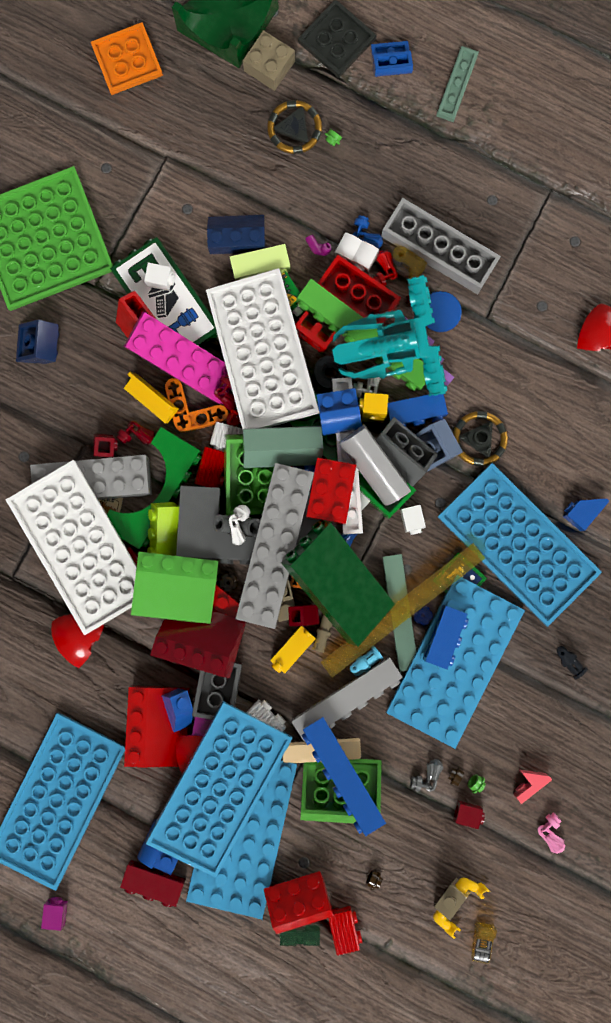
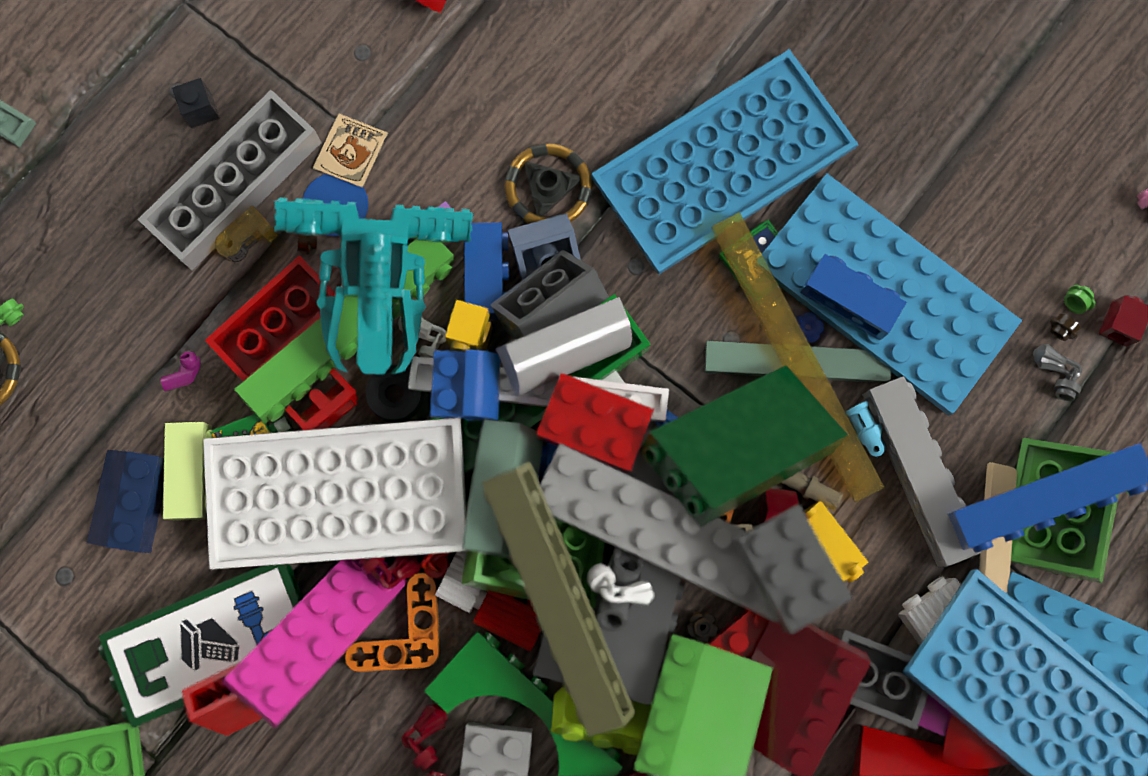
camera: 90 degrees left, 5 degrees down
yellow panel [124,371,179,424] -> none
white brick [144,263,175,291] -> none
blue slope [162,688,193,732] -> none
white brick [335,232,379,273] -> none
blue piece [353,215,384,249] -> none
red piece [373,250,397,286] -> none
white brick [400,505,426,535] -> none
coral slope [513,770,552,804] -> none
black piece [557,646,588,680] -> none
blue slope [563,498,609,531] -> none
none -> black brick [172,78,220,128]
none -> tan sticker [313,114,388,188]
none -> olive brick [482,462,635,736]
none -> dark grey brick [732,505,853,633]

